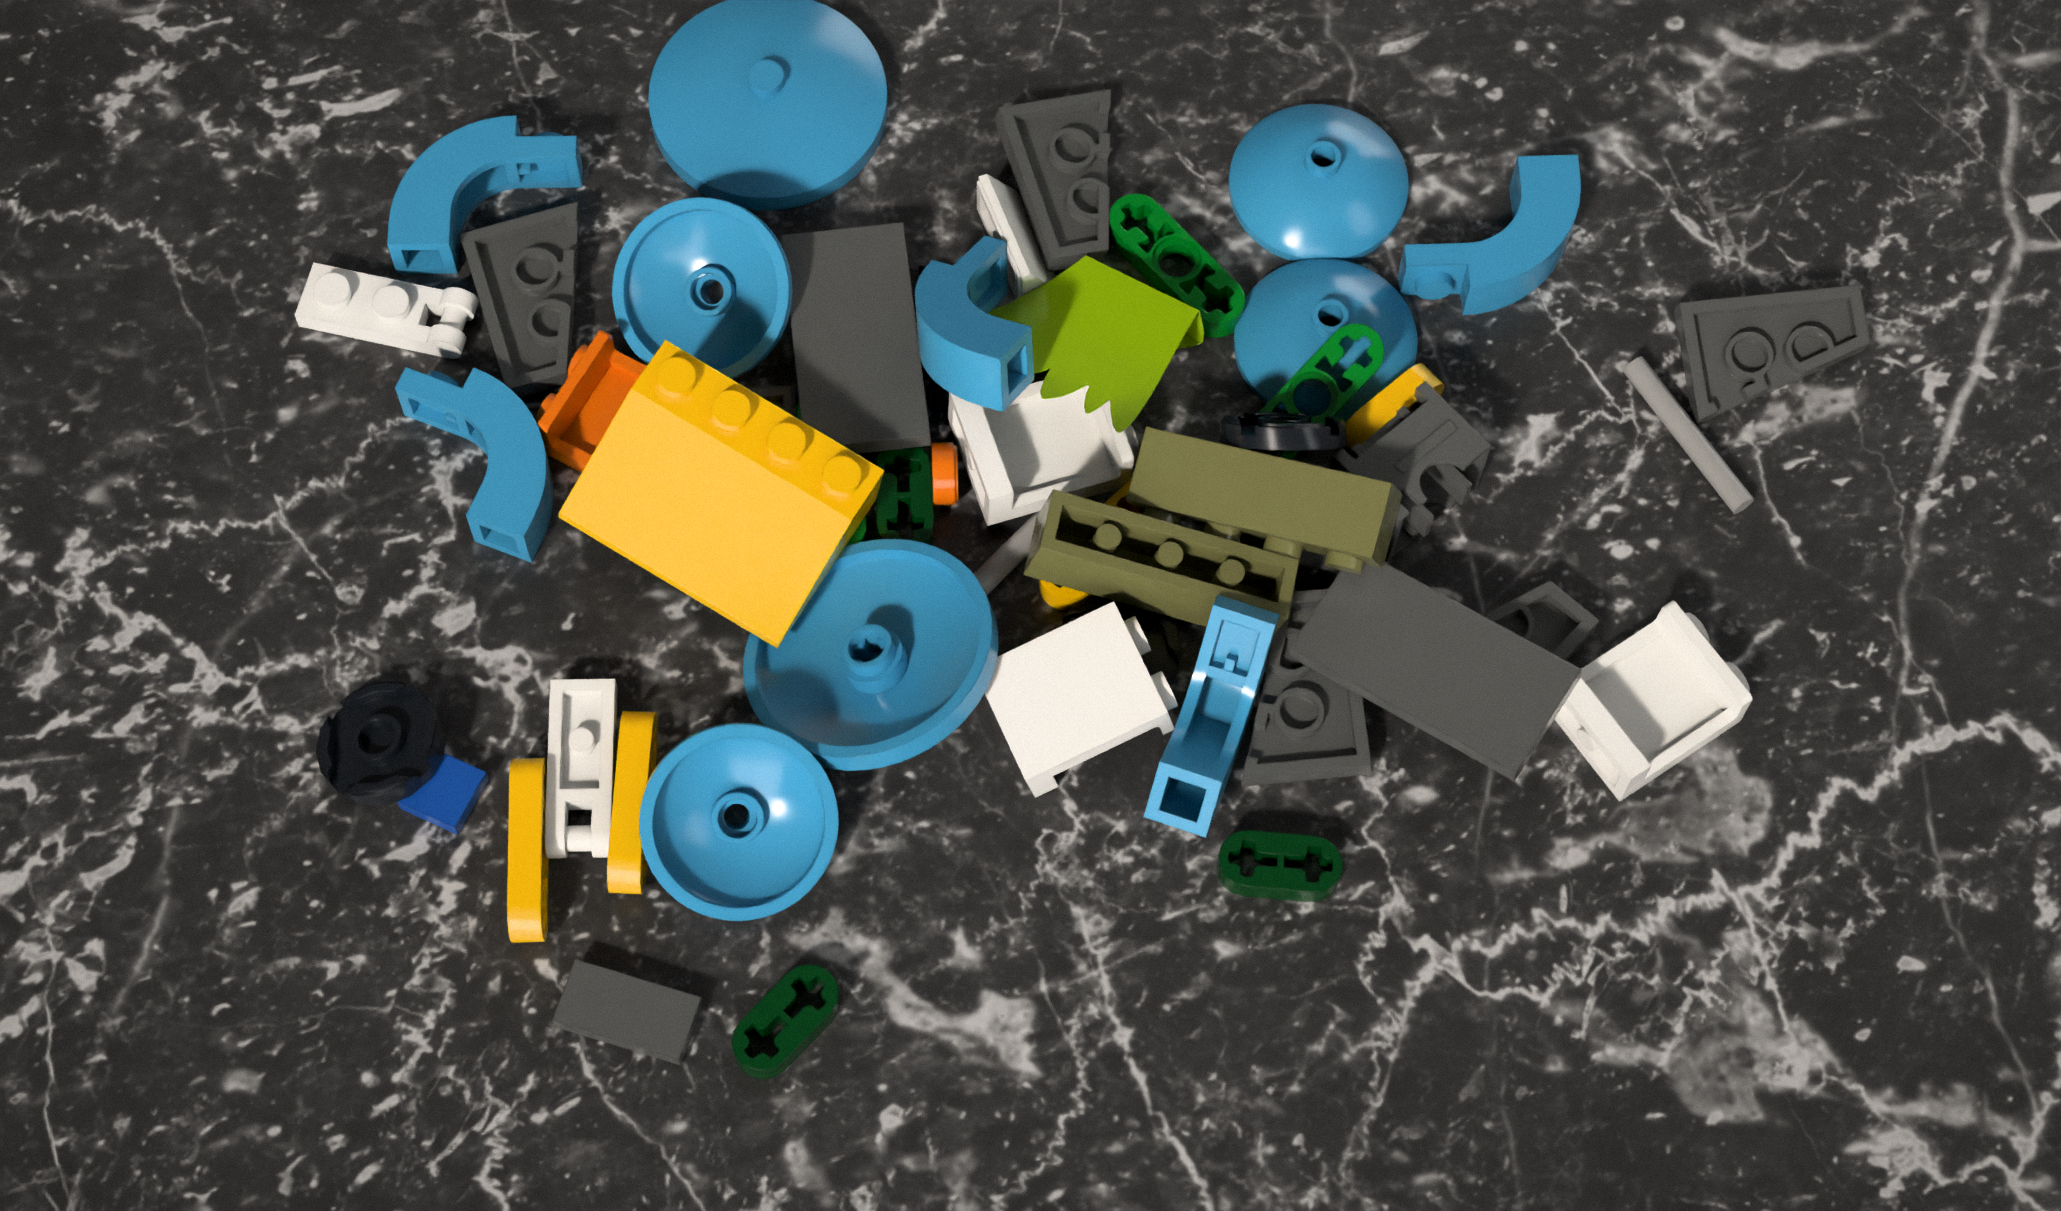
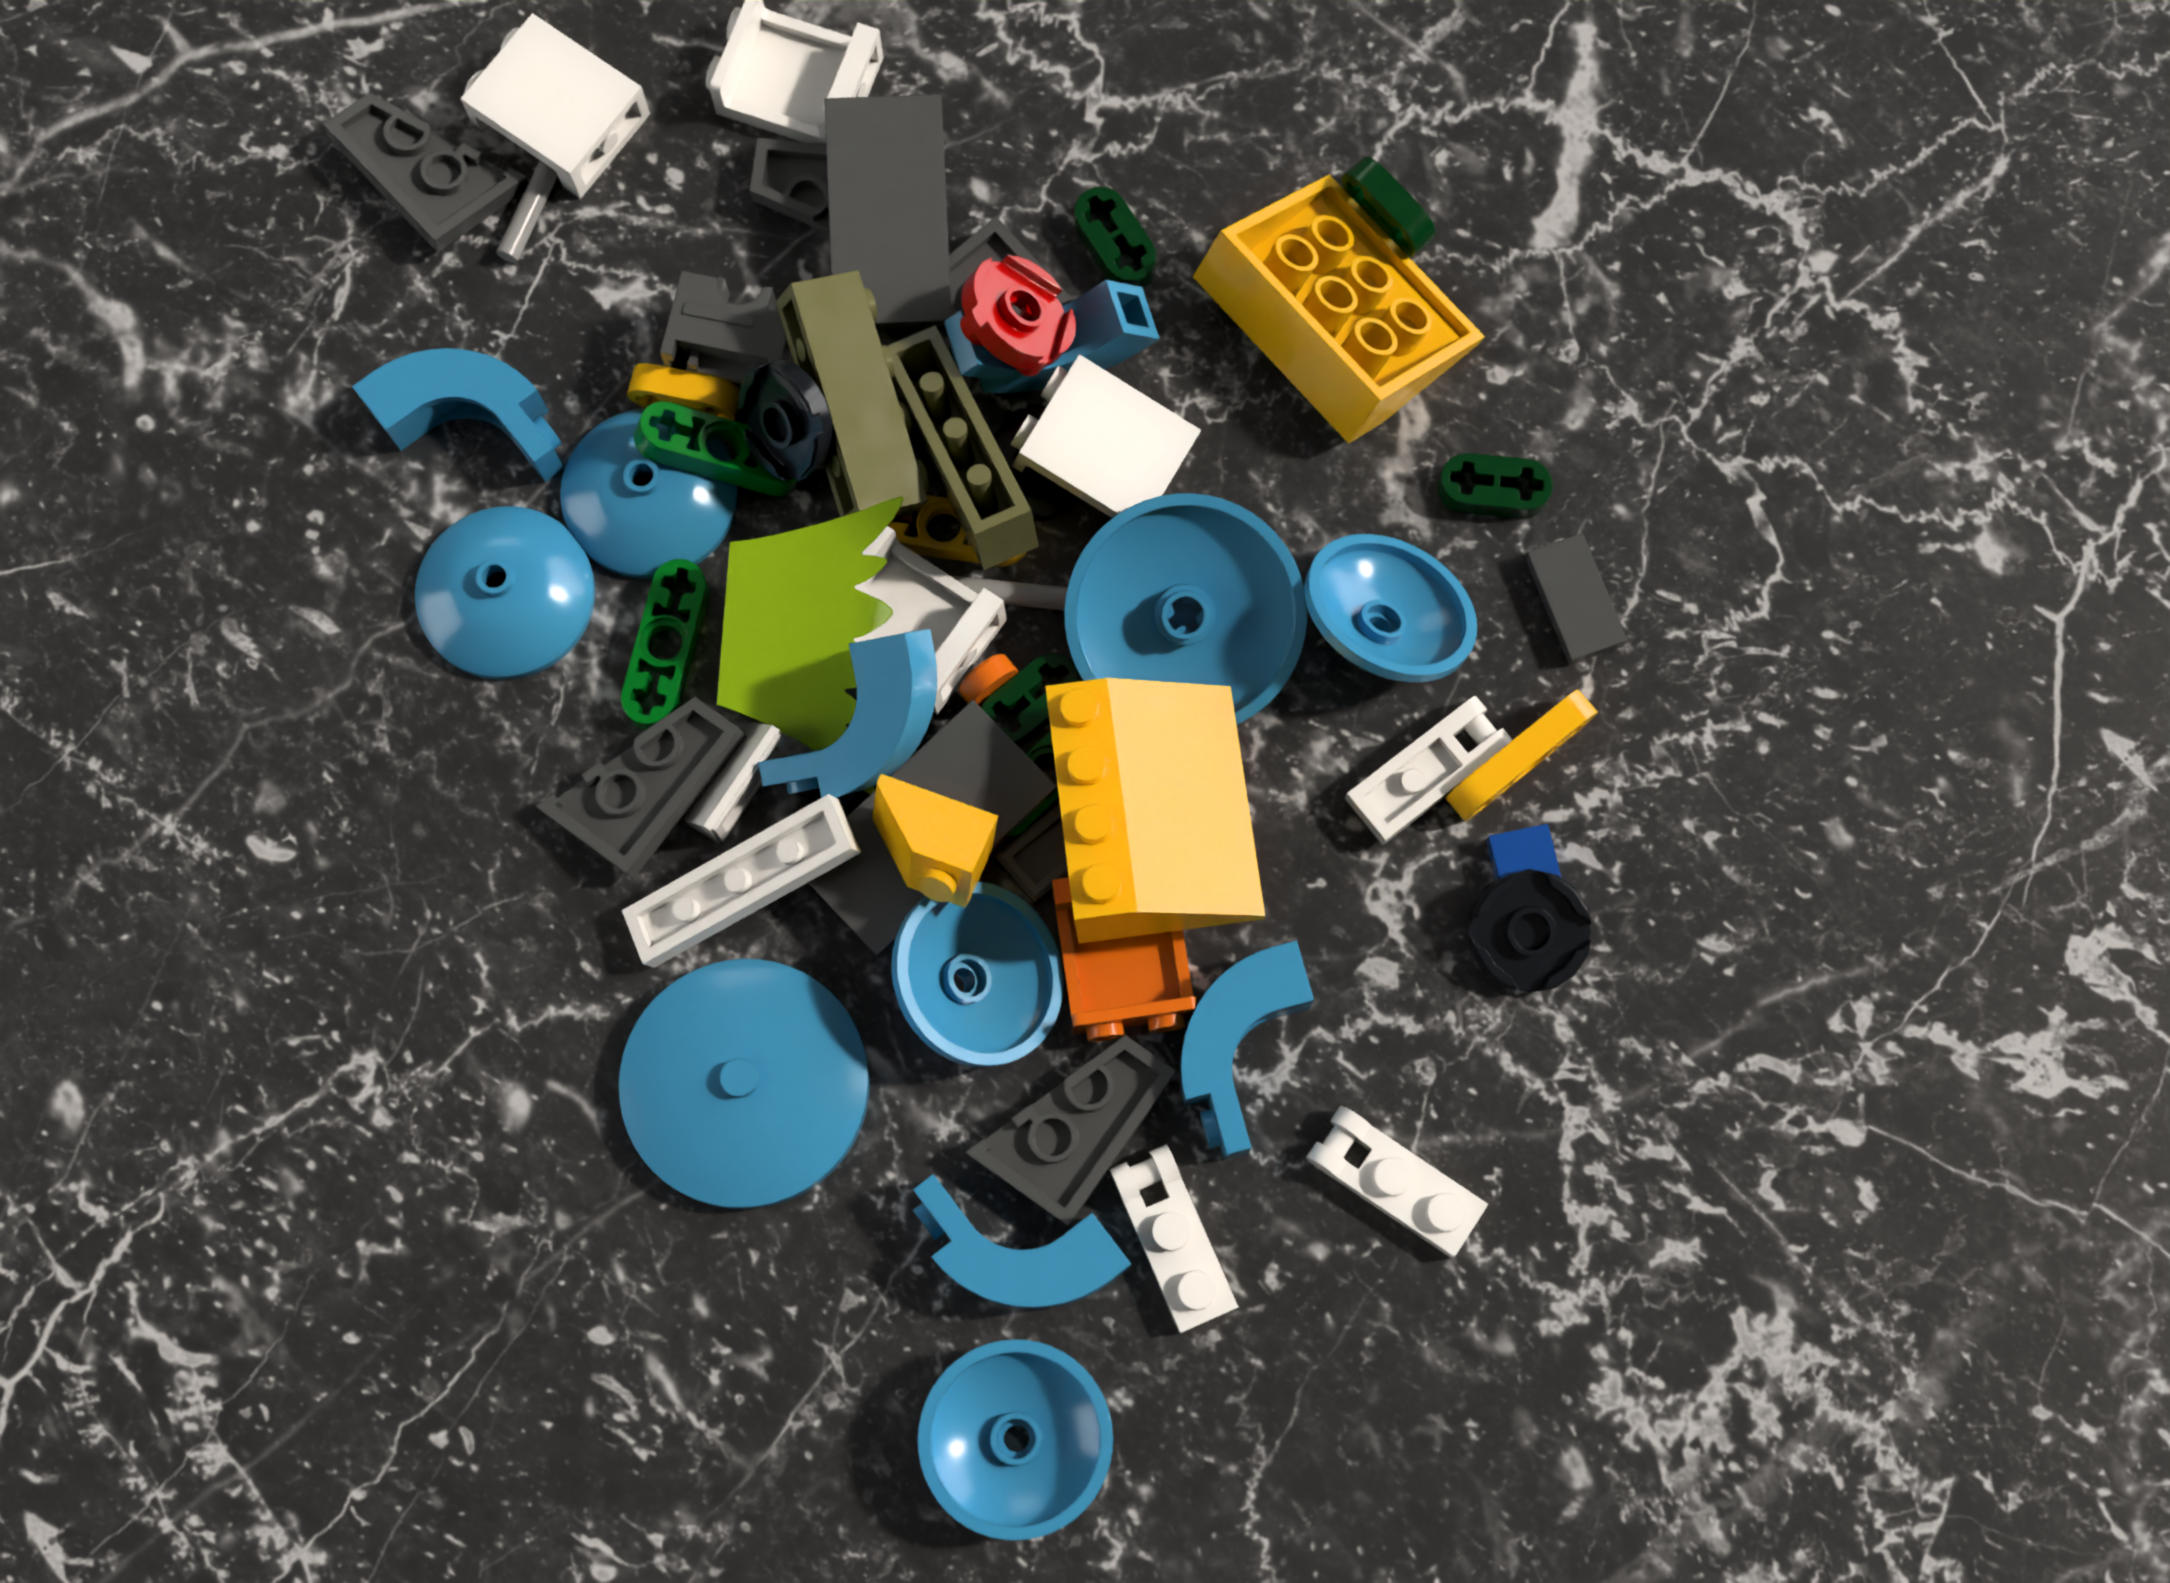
camera: 125 degrees left, 10 degrees up
yellow beam [607,711,658,894] -> none
none -> white panel [460,13,650,199]
none -> white plate [622,794,861,968]
none -> yellow slope [872,774,998,908]
none -> dark azure dish [918,1339,1113,1541]
none -> red plate [960,255,1076,376]
none -> yellow slope [1193,174,1485,444]
none -> white plate [1306,1106,1488,1258]
none -> dark green beam [1341,157,1436,257]

